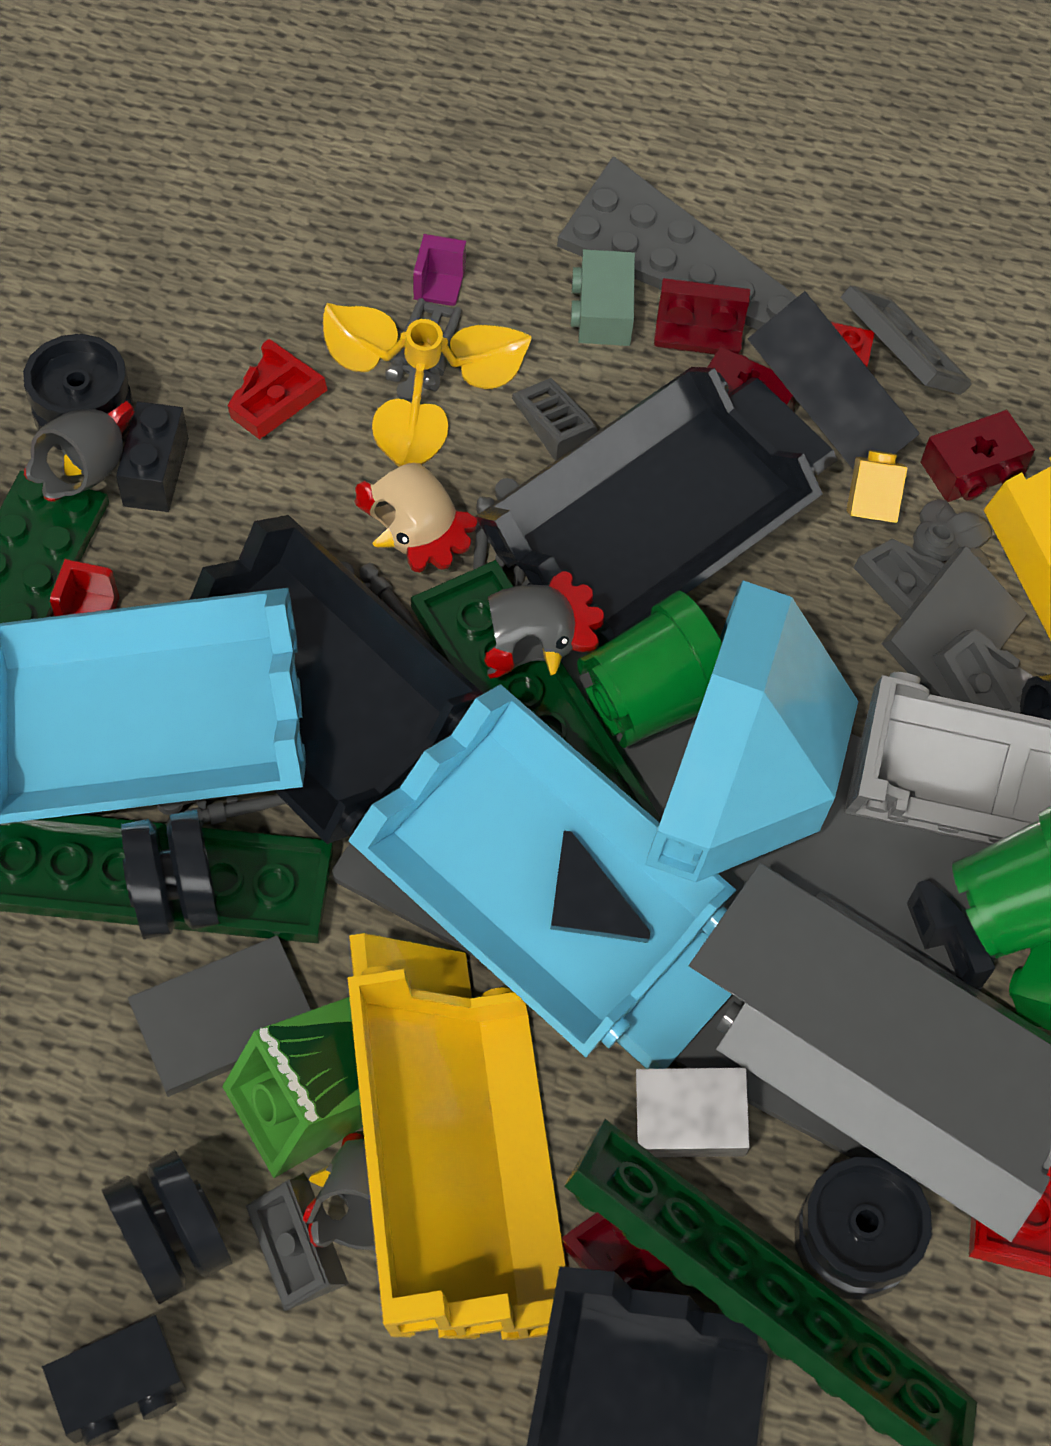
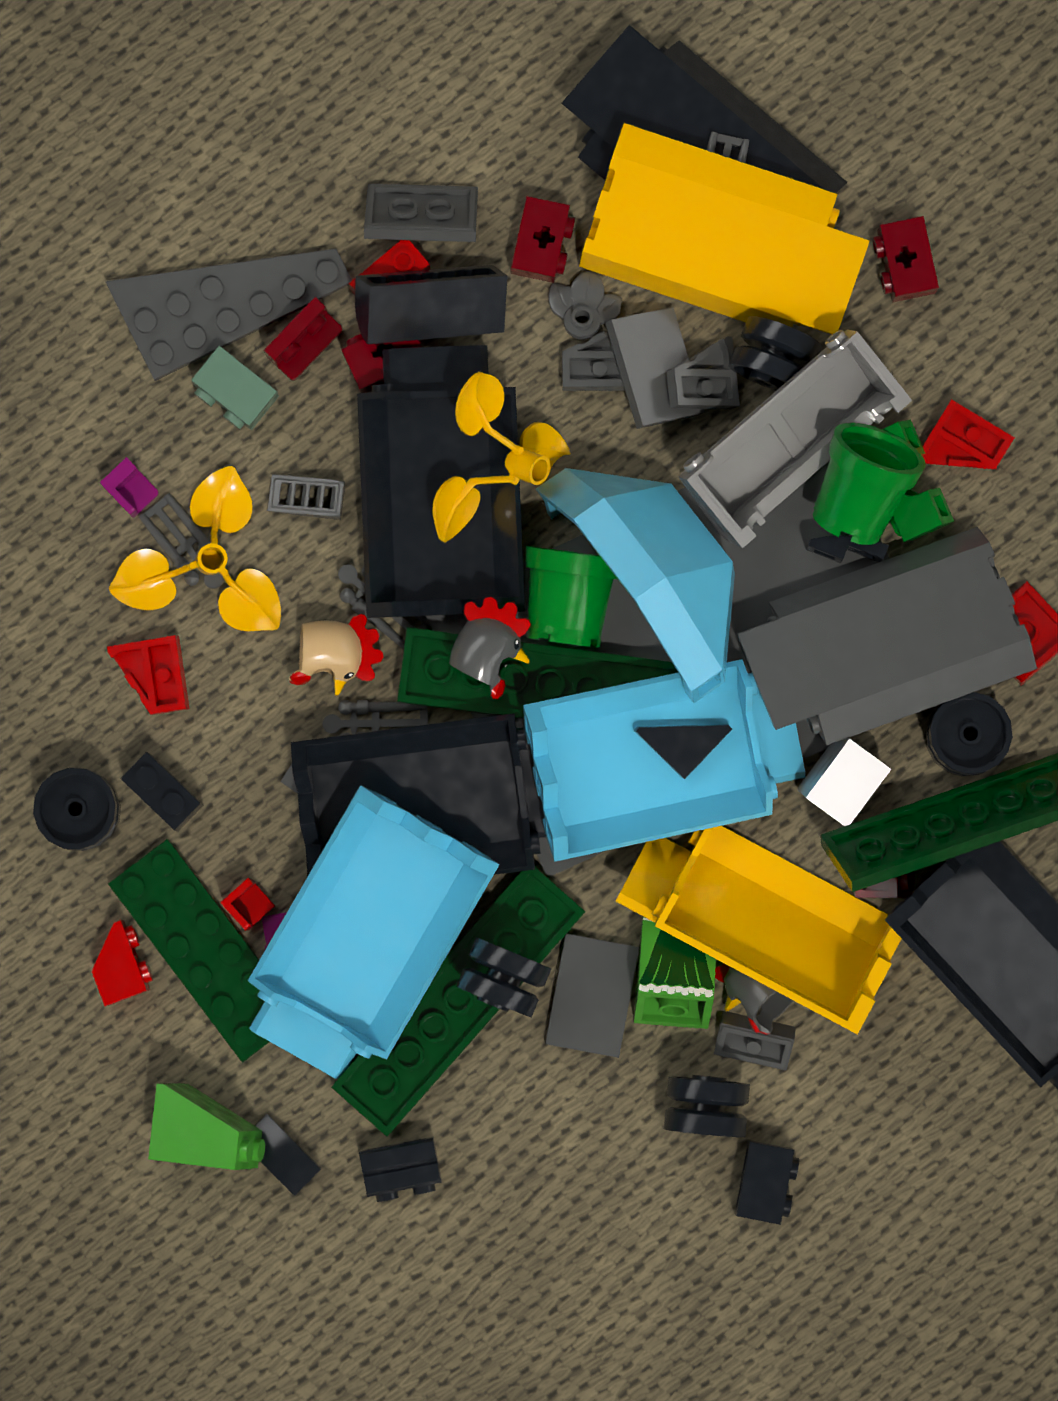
camera: 50 degrees left, 25 degrees up
dark grey piece [24,401,135,502] -> none
yellow brick [847,450,908,523] -> none
none -> yellow plant [432,371,571,543]

